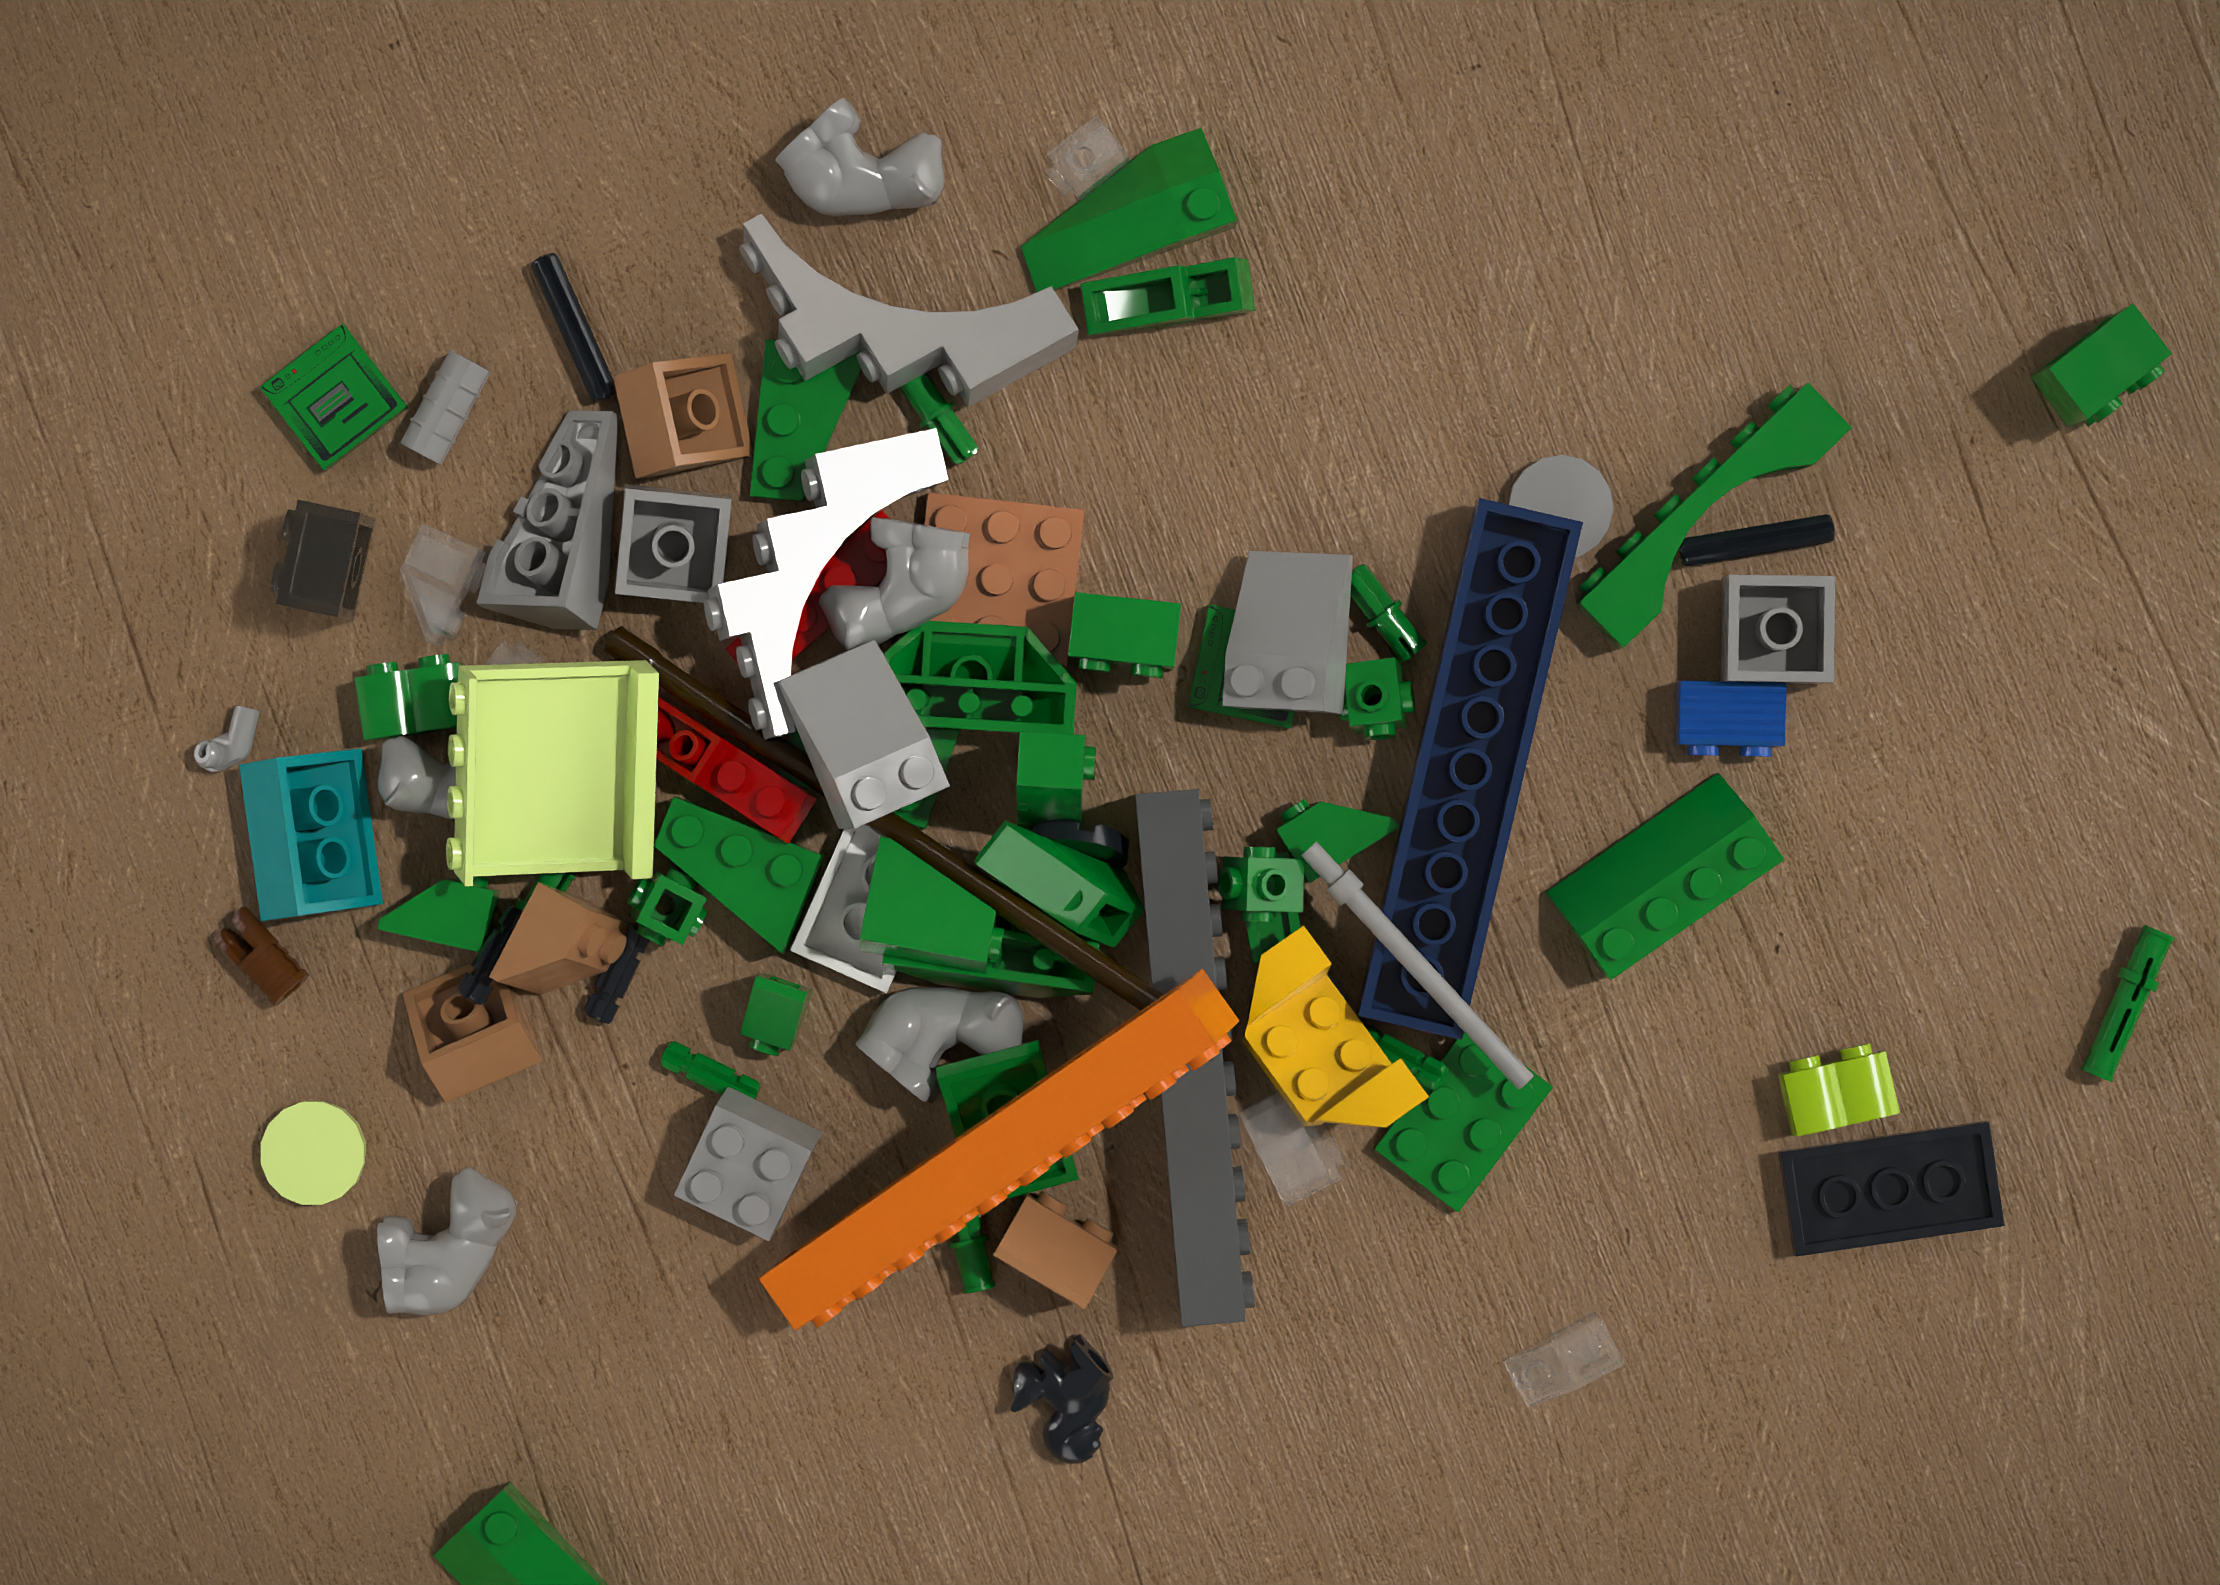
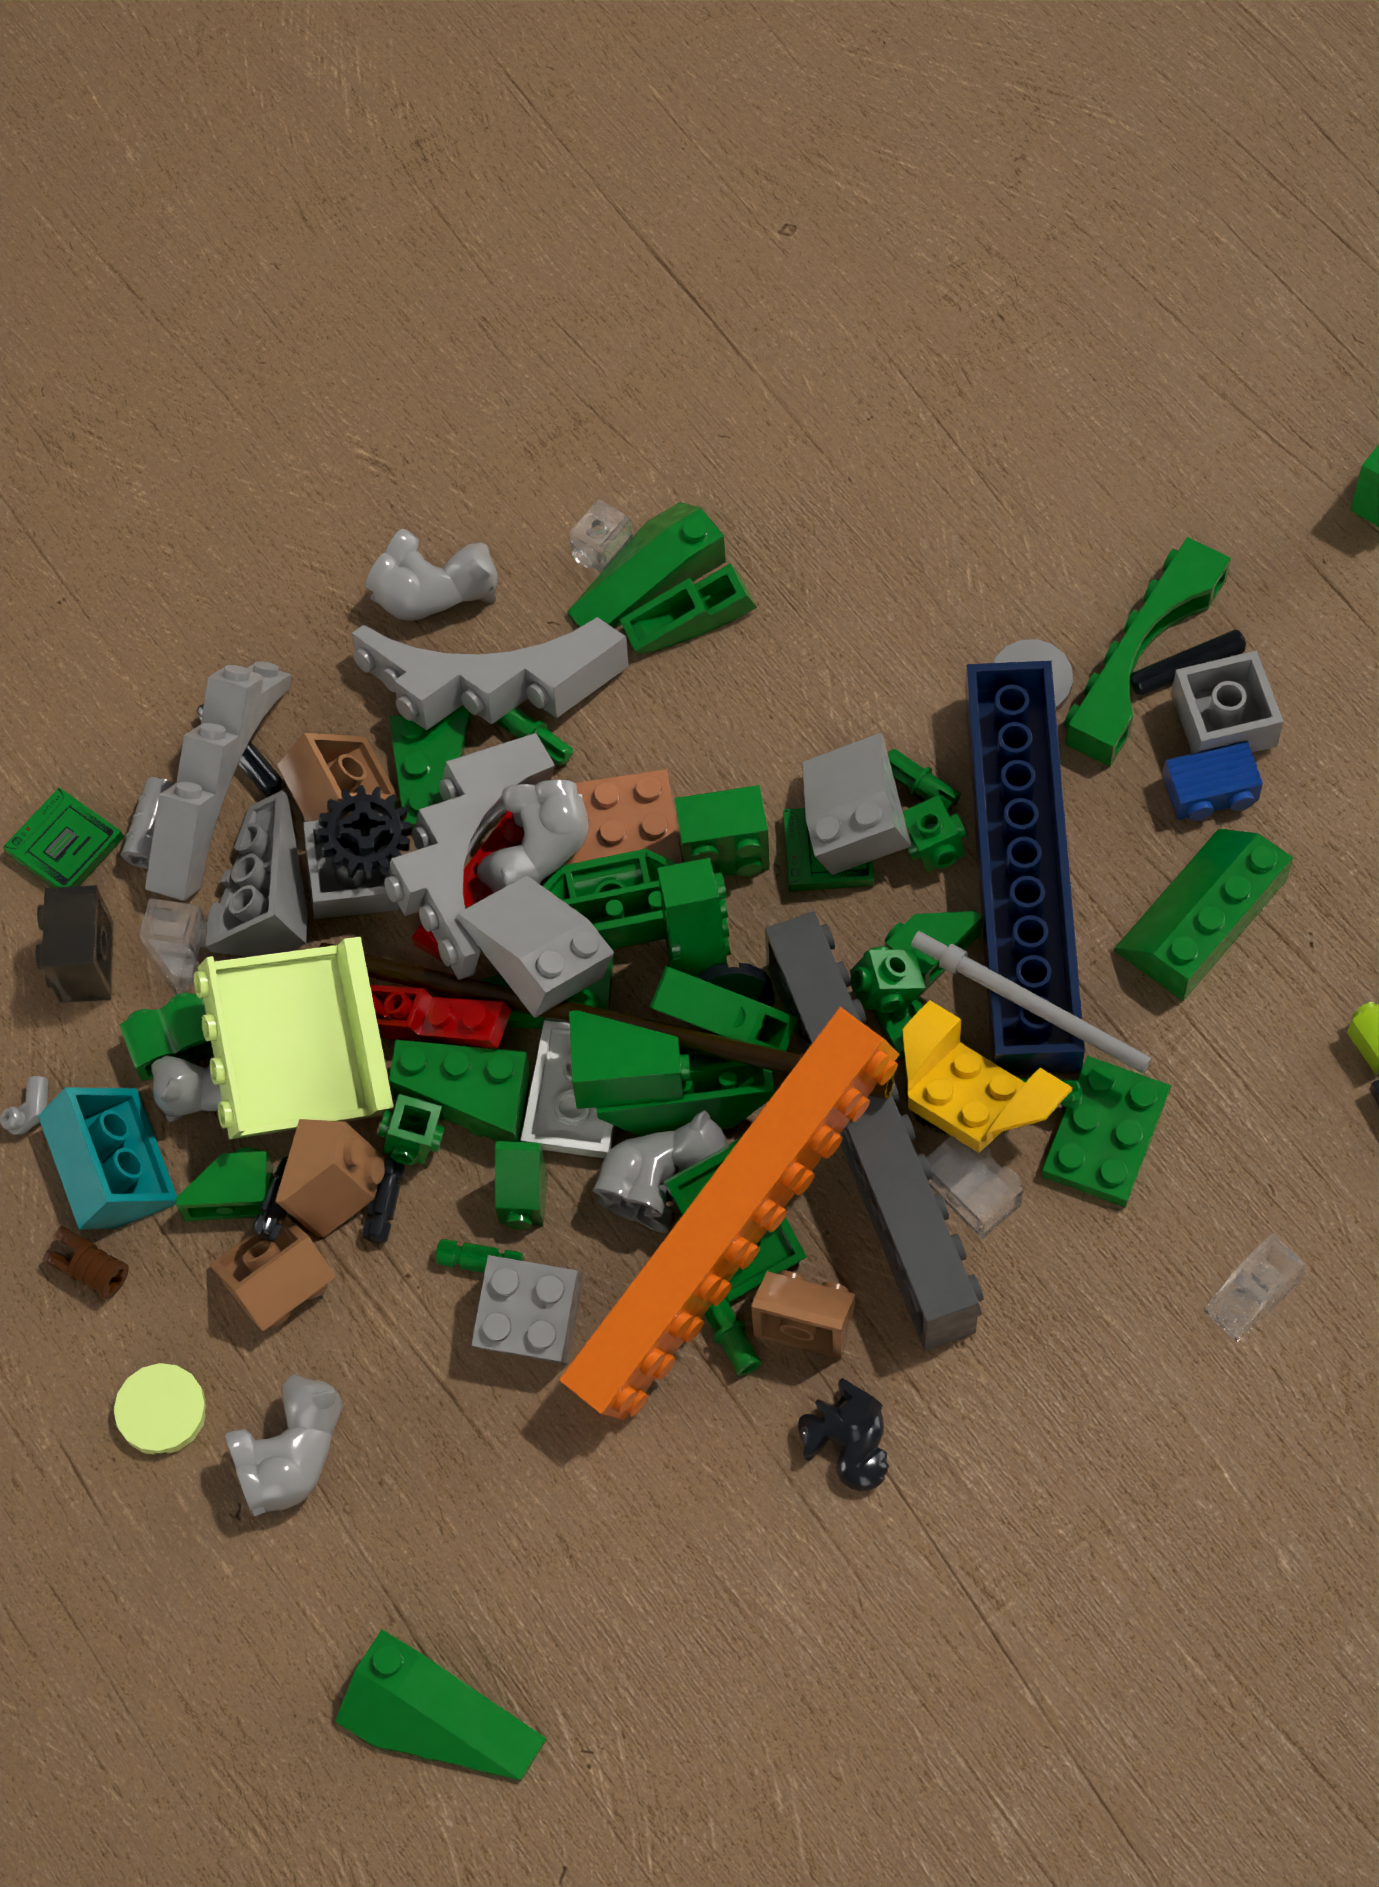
camera: 10 degrees left, 25 degrees down
none -> light grey arch [145,661,292,901]
none -> black gear [317,785,412,880]

